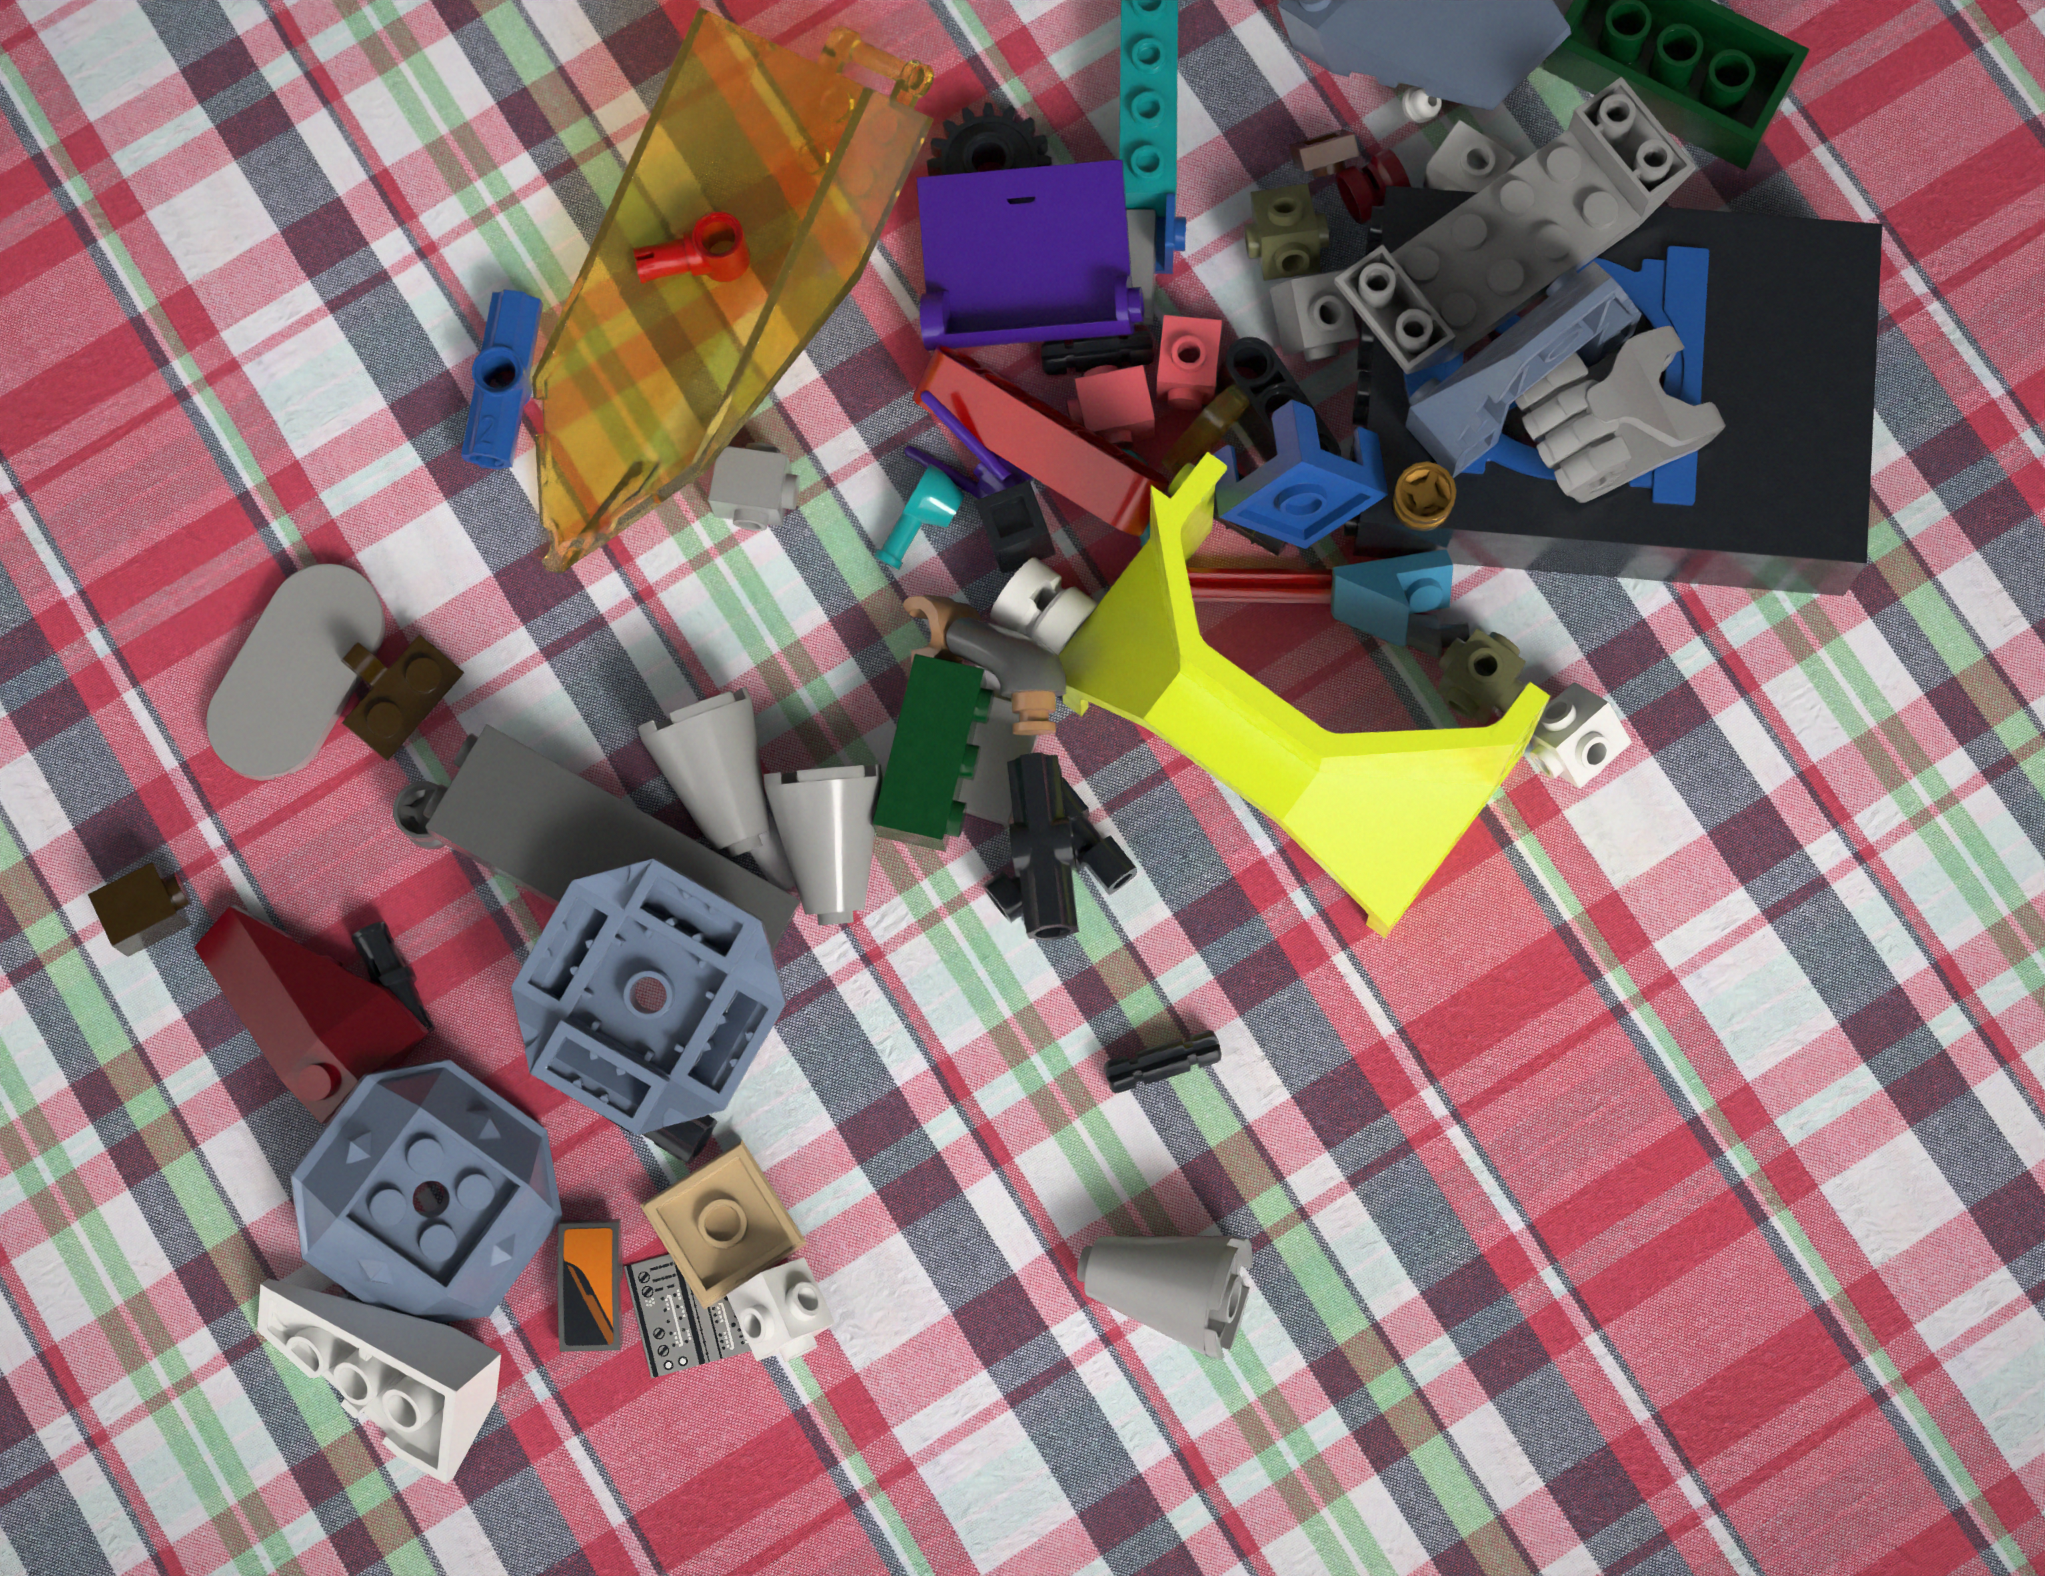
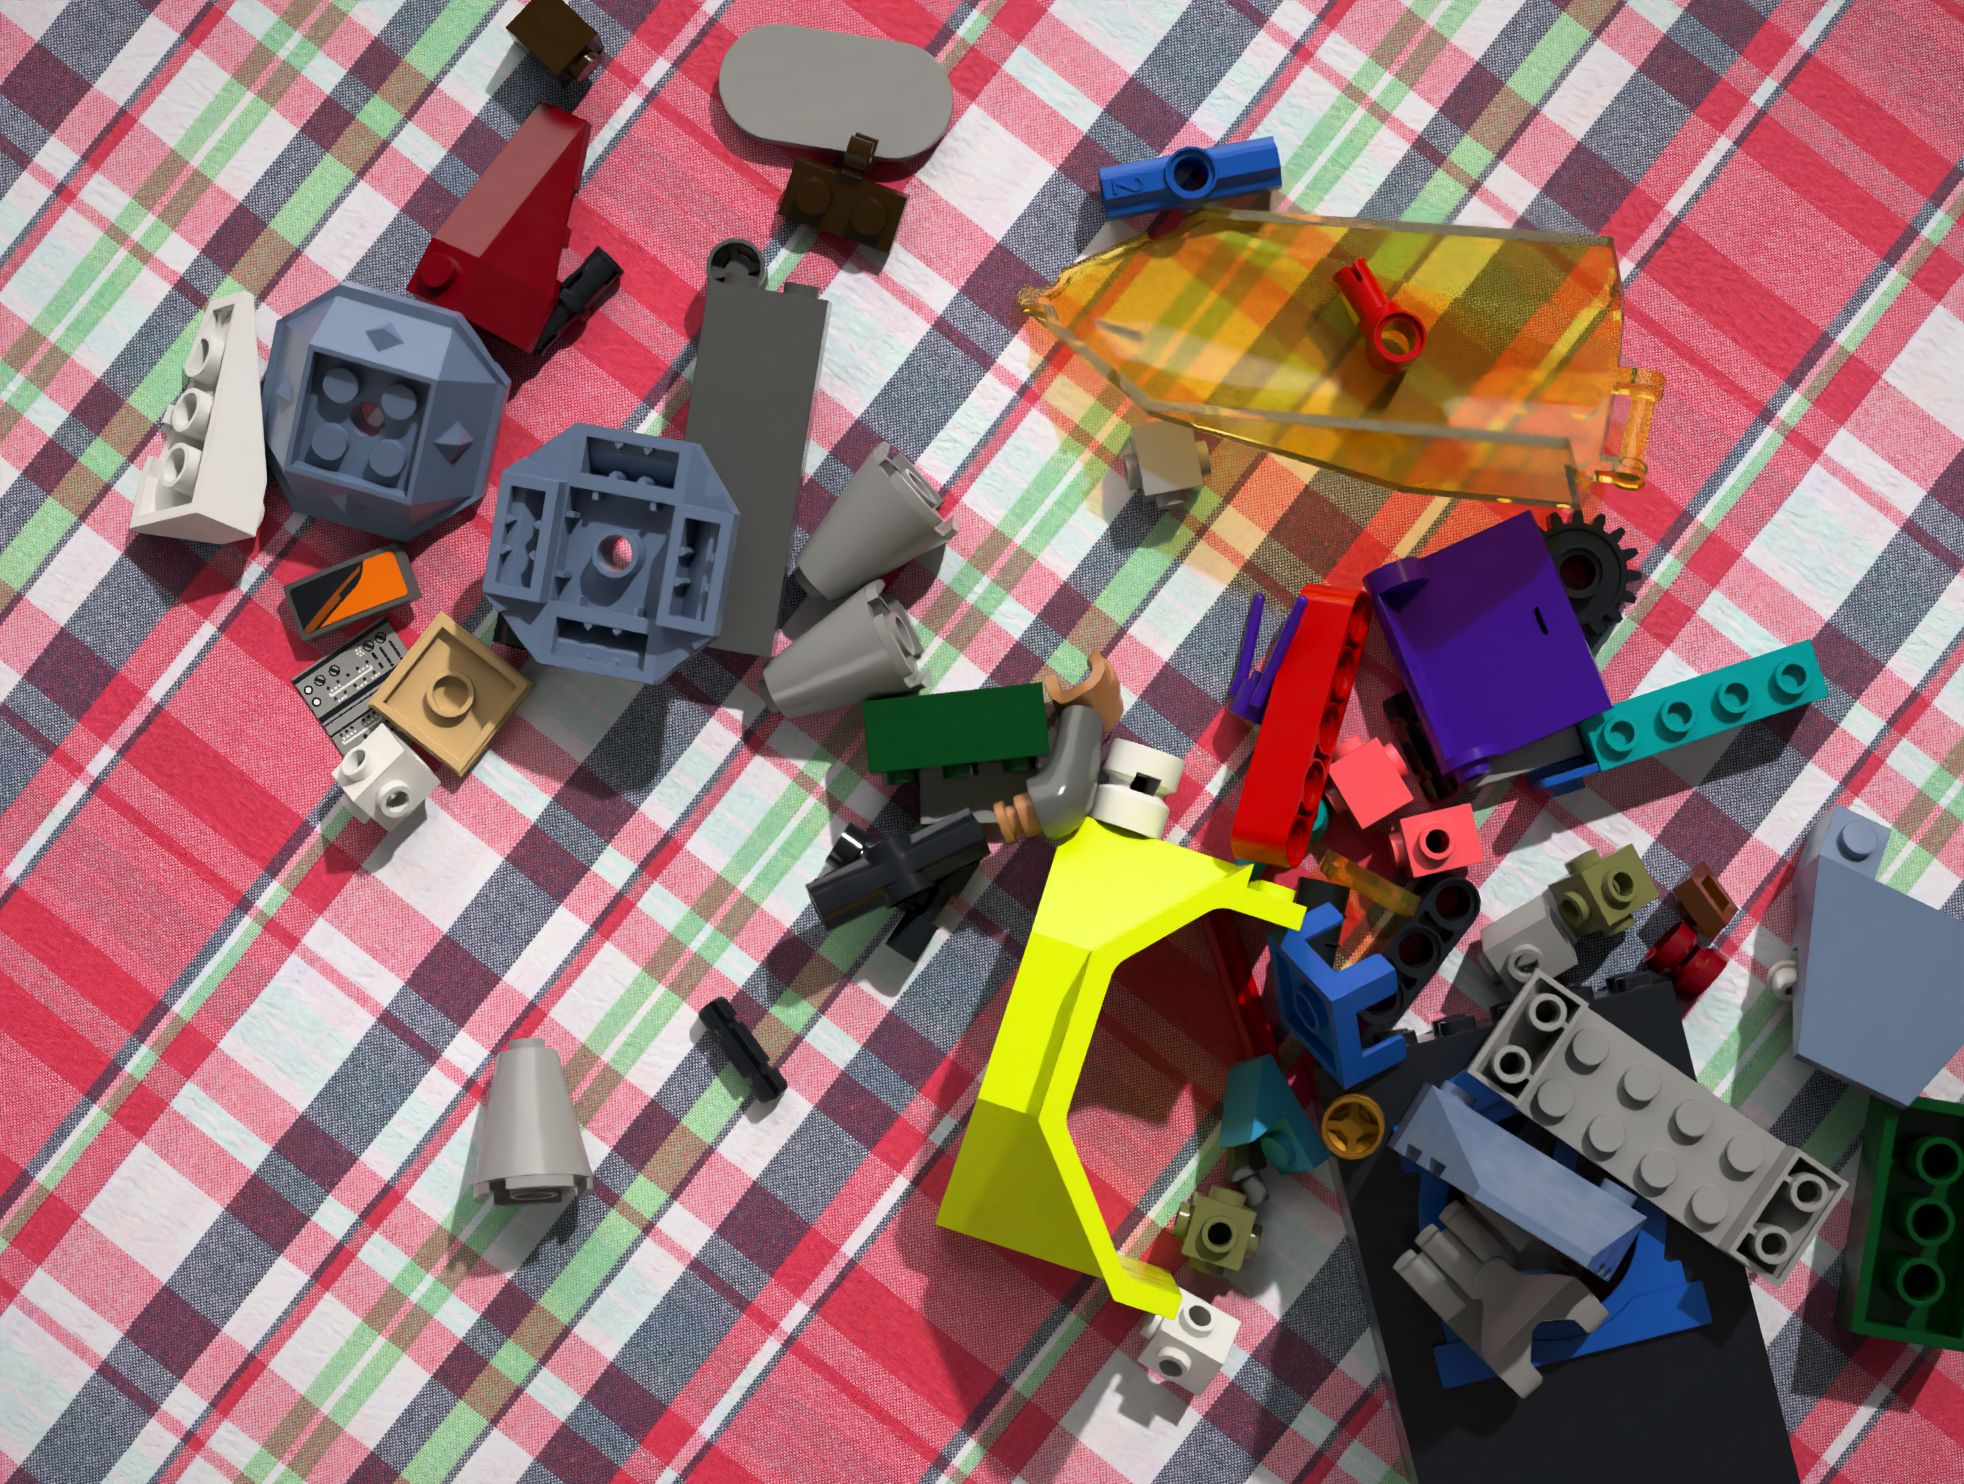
camera: 65 degrees right, 10 degrees up
teal bar [874,464,965,571] -> none
black panel [975,480,1056,573] -> none
white brick [1423,120,1517,192] -> none

